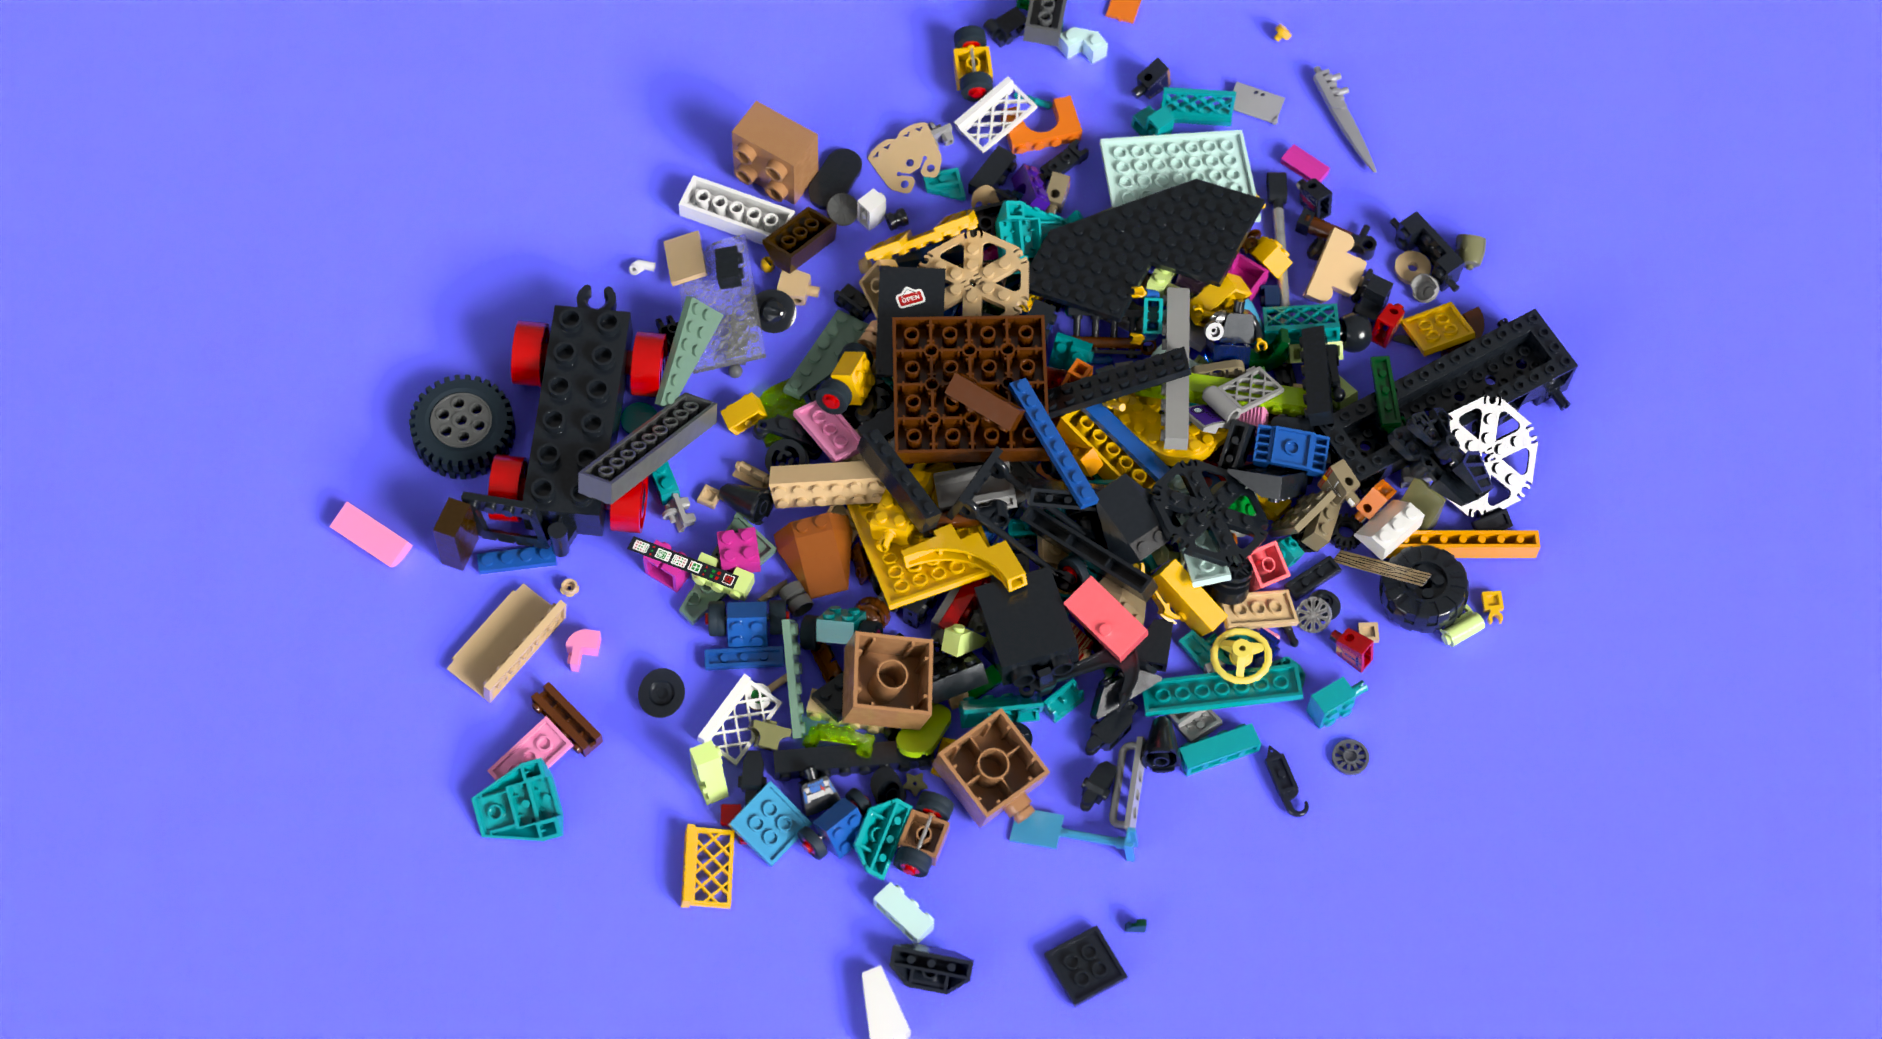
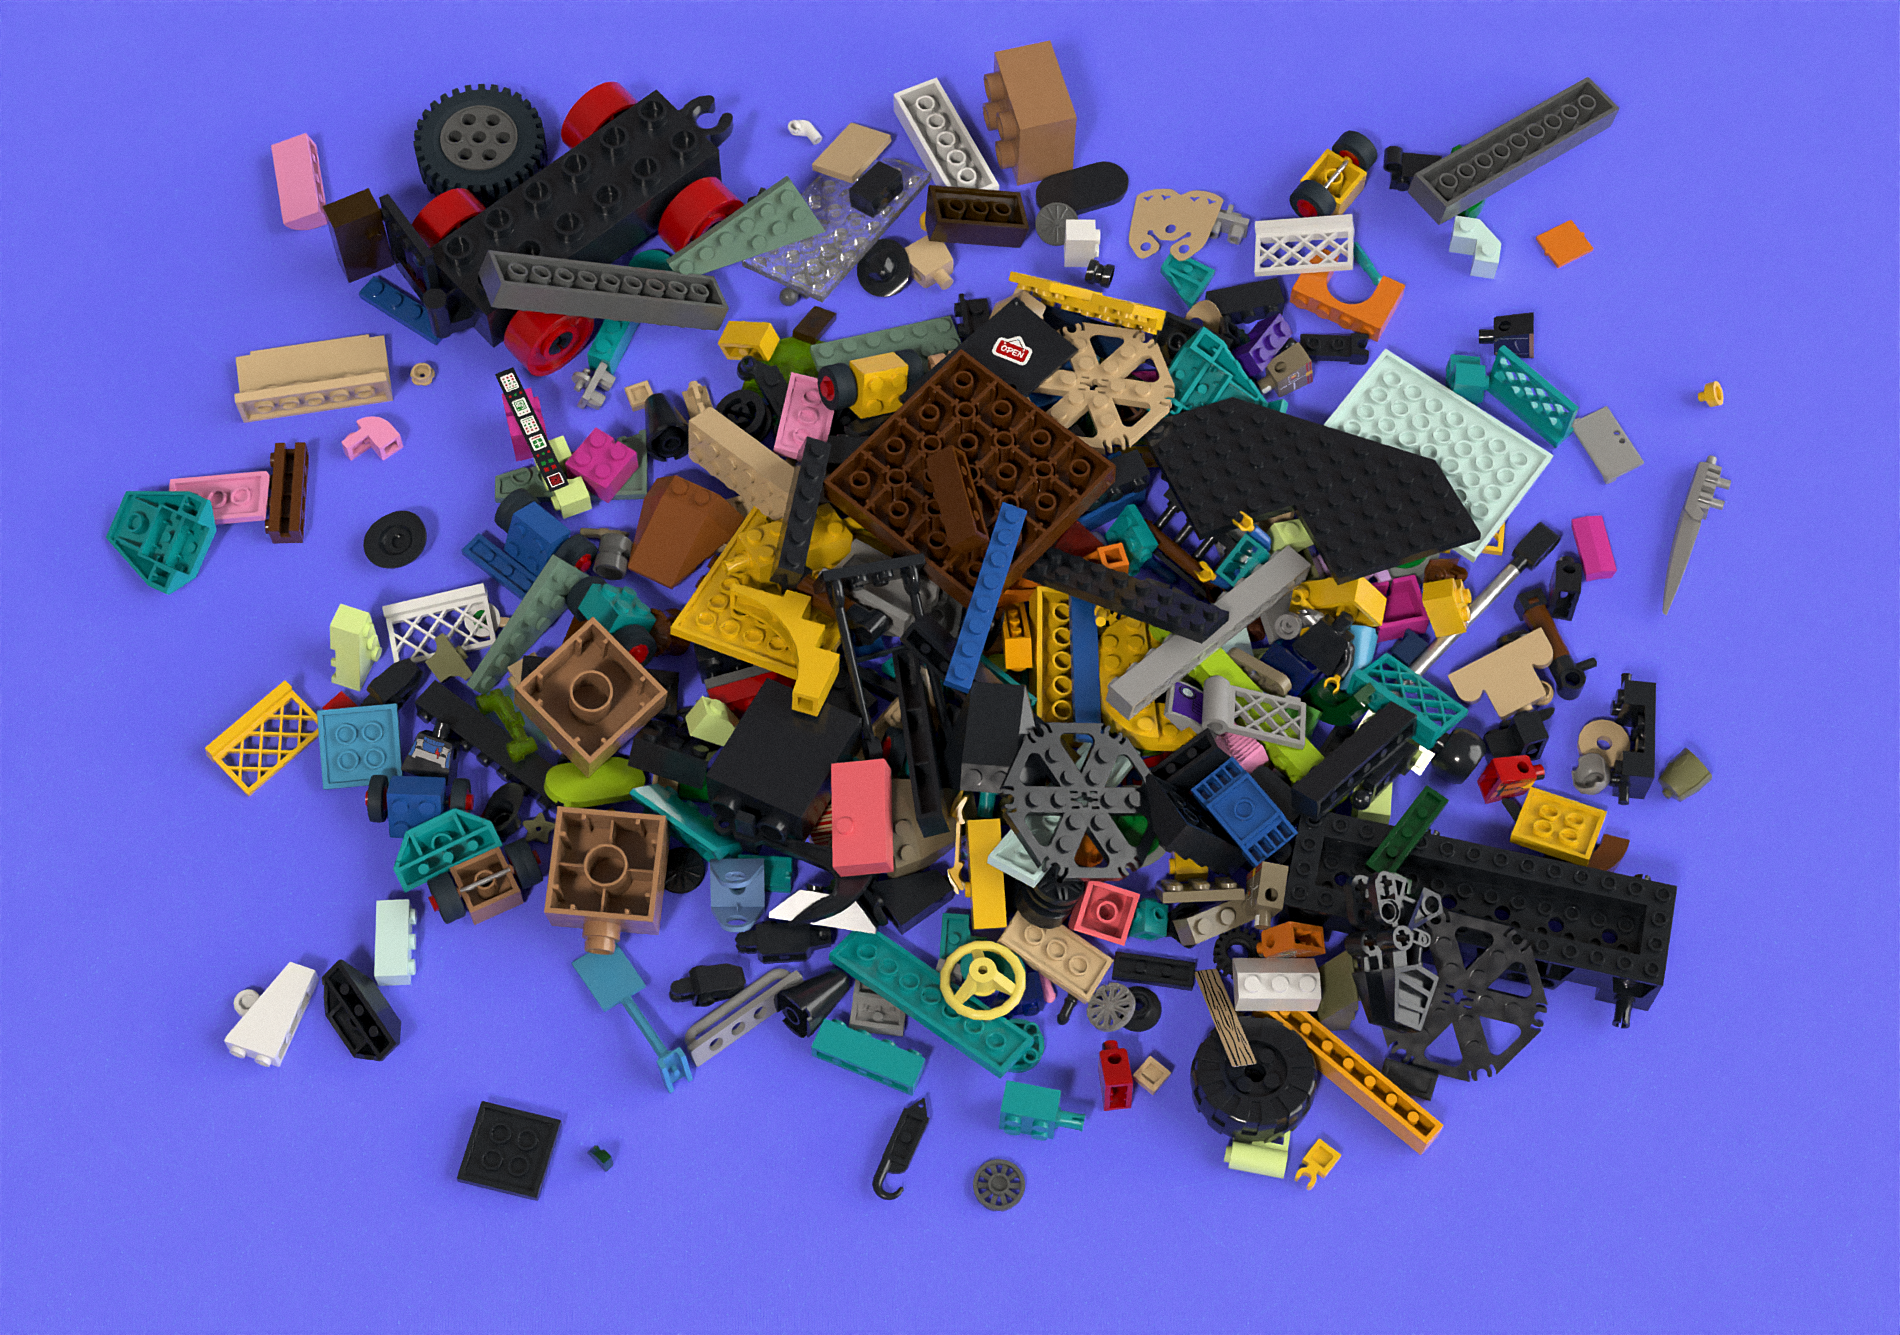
camera: 45 degrees right, 0 degrees up
none -> white tile [234,989,260,1017]
none -> medium blue hose [710,859,765,932]
none -> dark brown tile [792,305,837,345]

